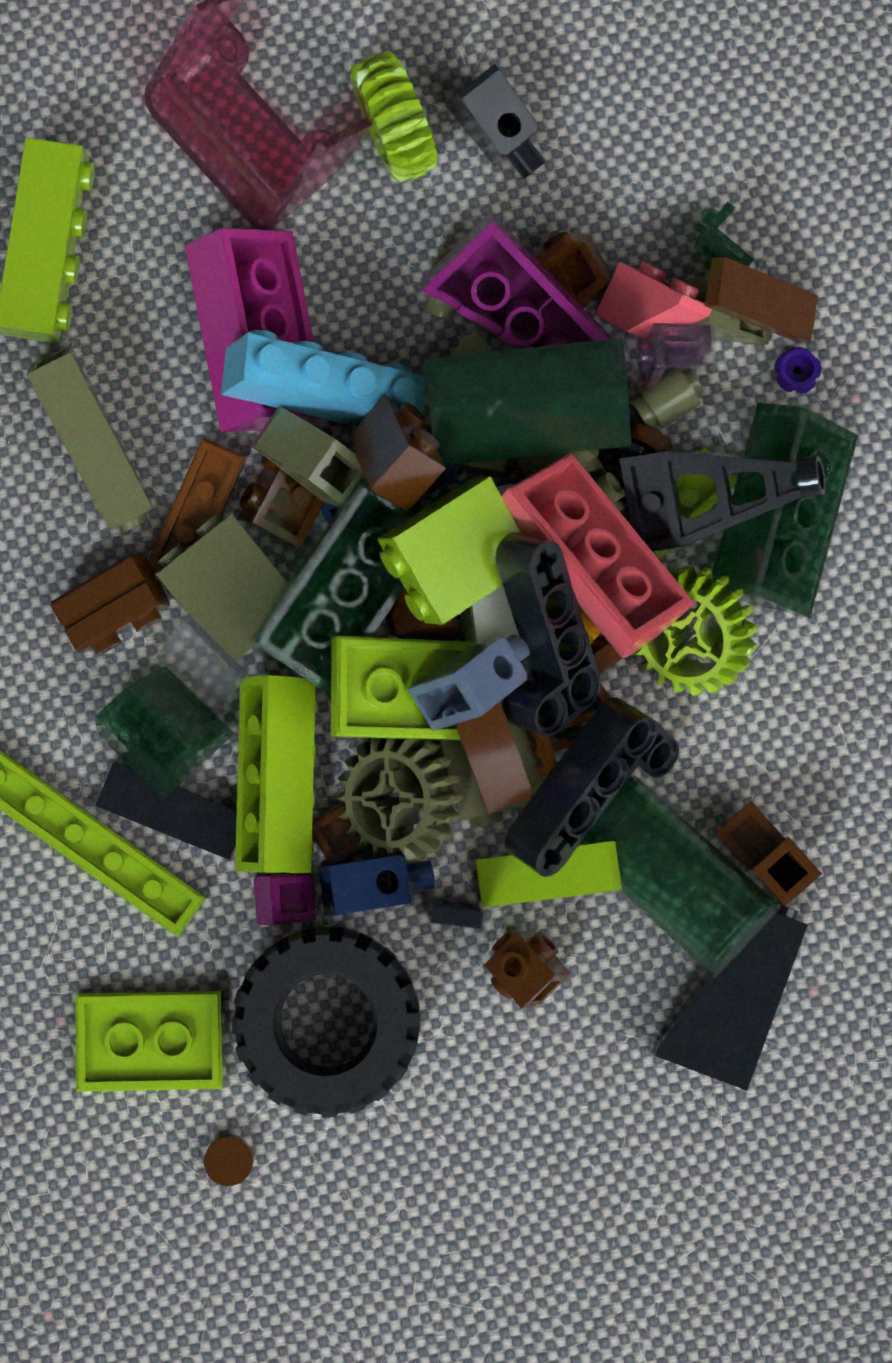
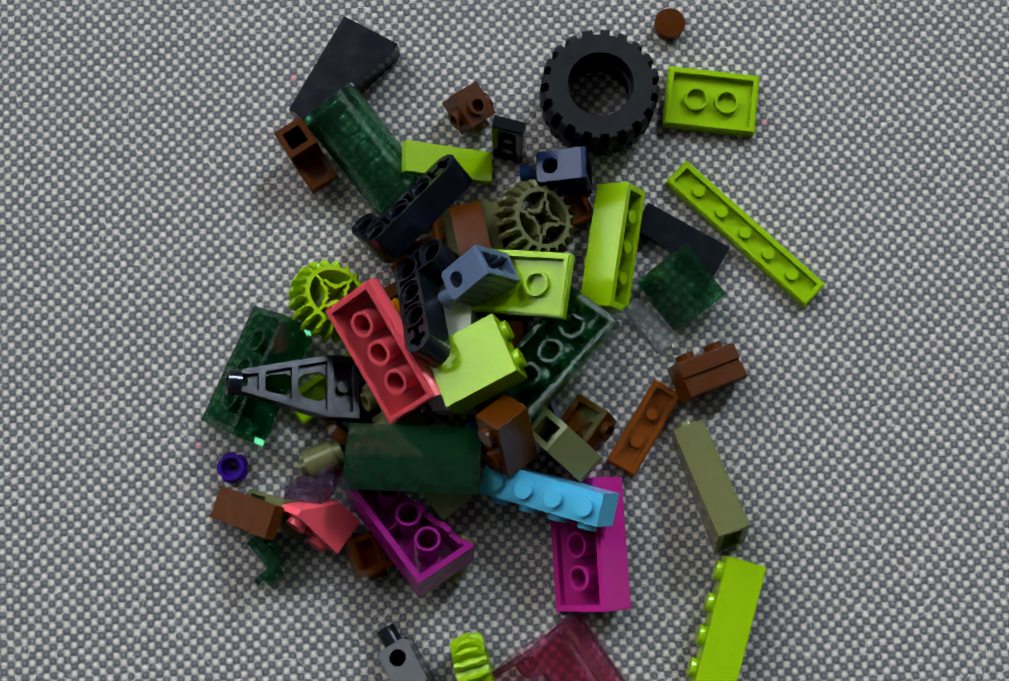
camera: 170 degrees left, 5 degrees down
olive brick [156,514,305,666] -> none
magenta slope [254,872,316,925] -> none

